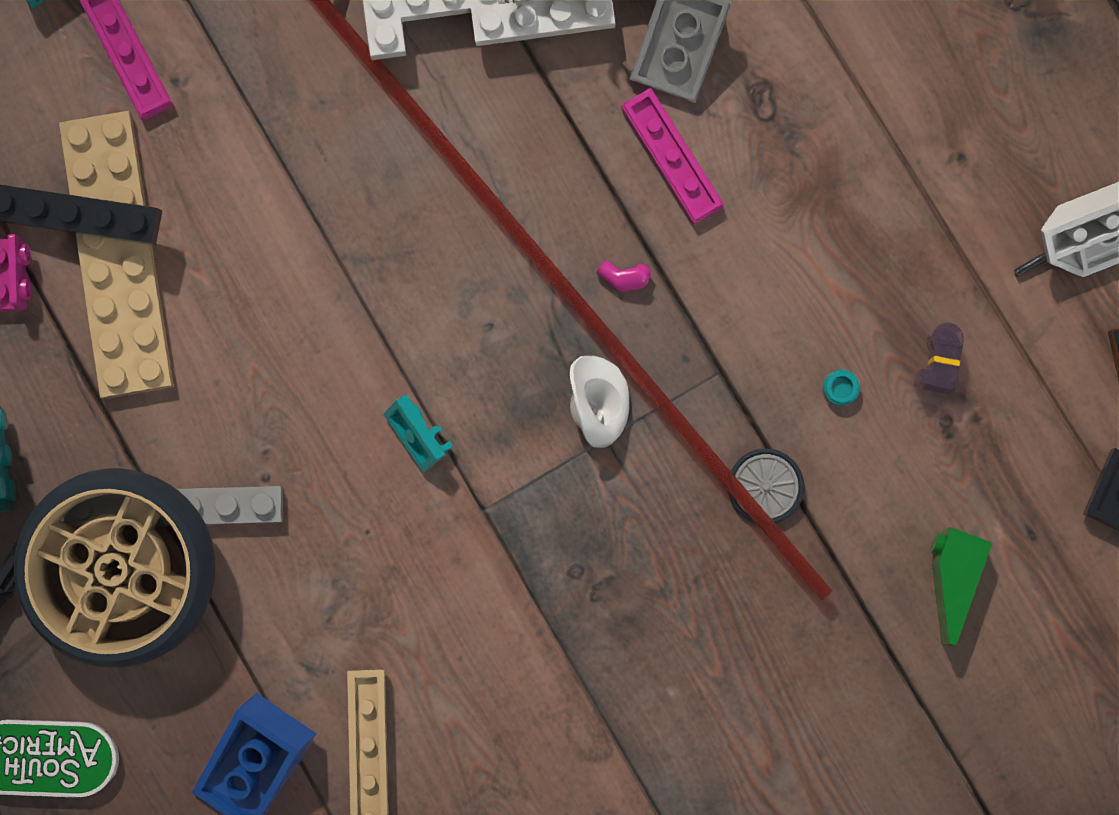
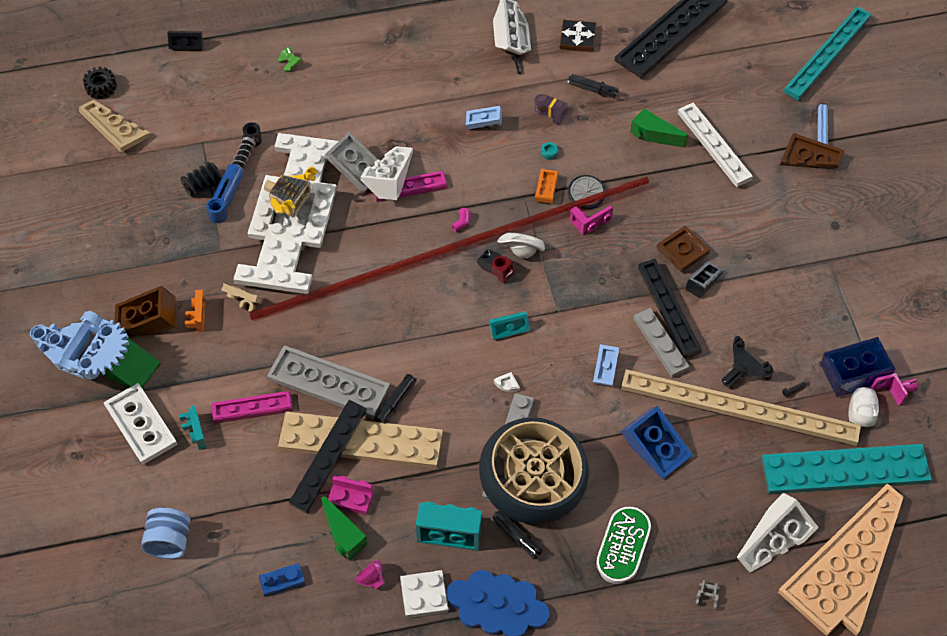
camera: 70 degrees left, 25 degrees down
none -> light grey plate [267,345,390,419]
none -> white wedge [361,146,413,201]
none -> black pin [374,374,417,424]
none -> light blue plate [466,106,502,129]
none -> dark red leg [477,249,514,284]
none -> white tile [494,372,520,392]
none -> orange plate [535,169,559,204]
none -> black axle [568,74,619,98]
none -> dark pink bracket [570,205,613,235]
none -> light blue plate [593,344,619,387]
none -> light grey plate [633,308,689,378]
none -> black plate [638,259,702,358]
none -> reddish brown plate [657,226,710,272]
none -> white plate [678,103,753,187]
none -> black slope [685,261,723,298]

